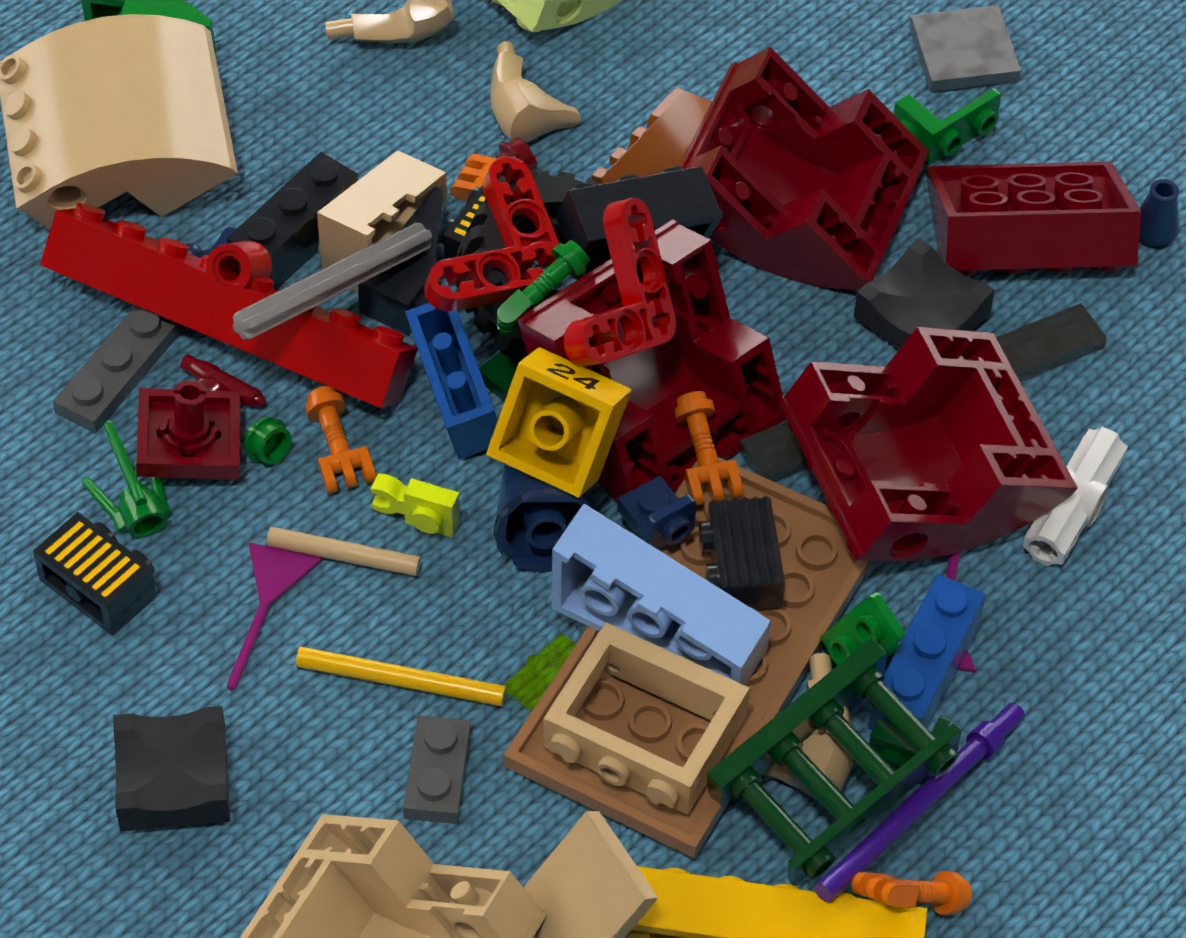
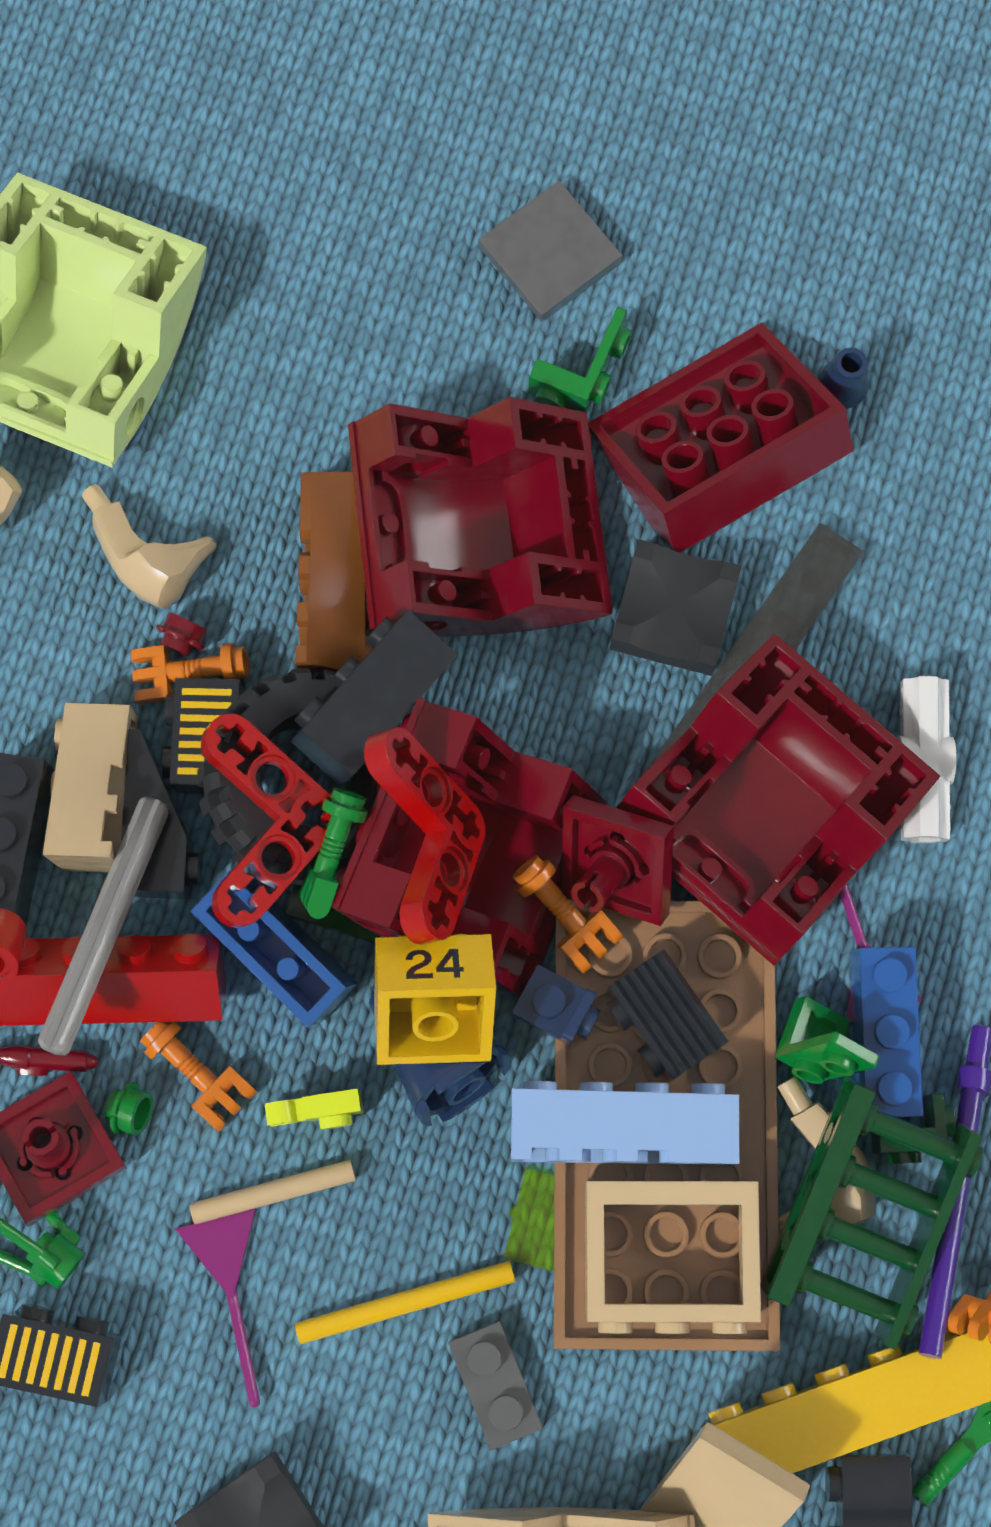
camera: 25 degrees left, 25 degrees up
none -> dark red plate [562,795,674,926]

